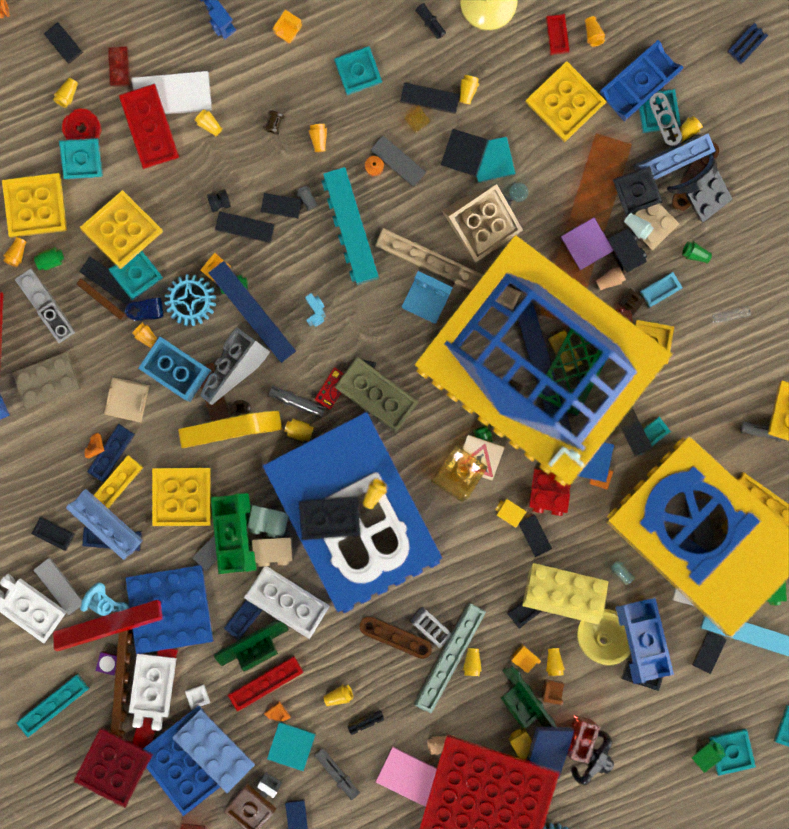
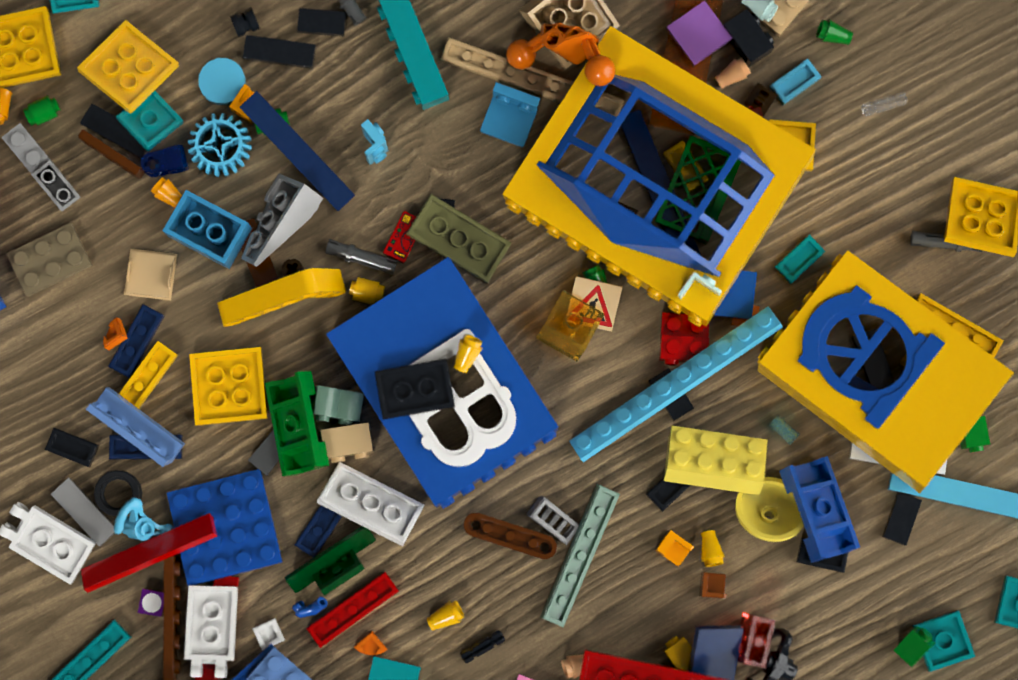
camera: 10 degrees left, 5 degrees down
yellow cone [463,648,482,676] -> none
yellow brick [495,499,526,528] -> none
dark green bracket [500,666,557,729] -> none
black tile [618,407,653,456] -> none
none -> black tyre [94,470,143,516]
none -> medium azure tile [198,58,246,105]
none -> blue arm [292,597,328,618]
none -> orange piece [506,22,616,86]
none -> medium azure plate [569,306,783,462]

